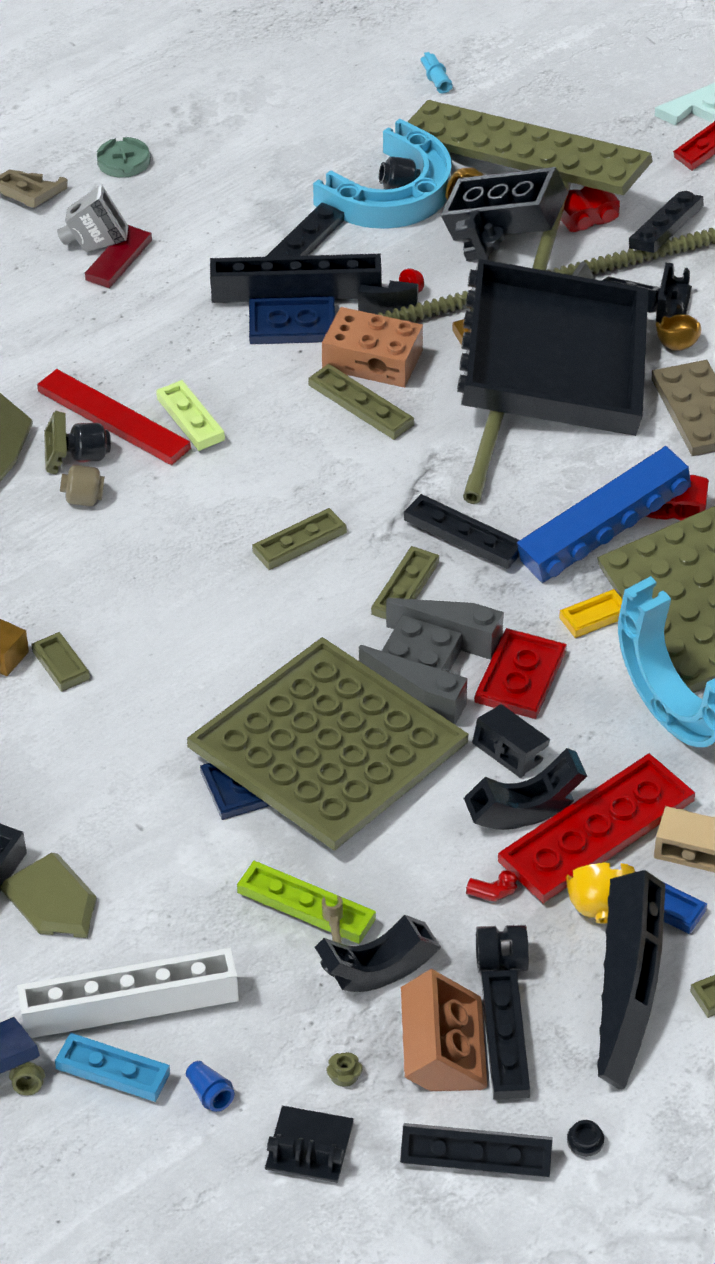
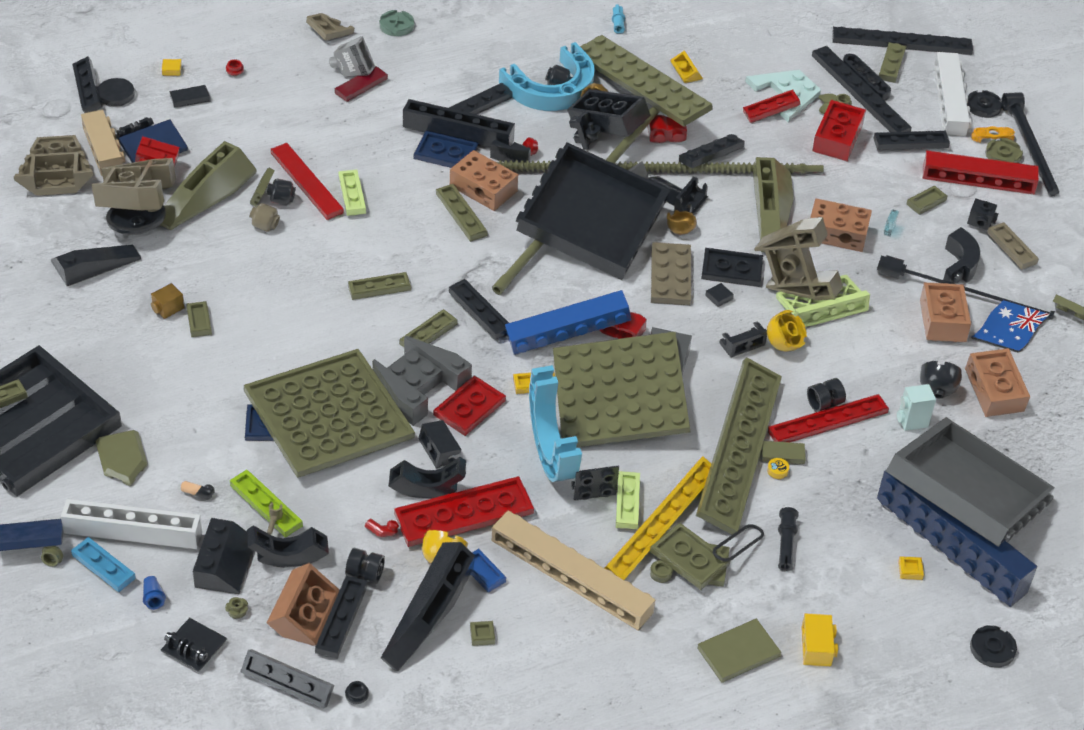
camera: 15 degrees right, 0 degrees up
none -> arm [181,481,215,500]
none -> black slope [193,518,253,595]
none -> yellow slope [670,50,703,83]

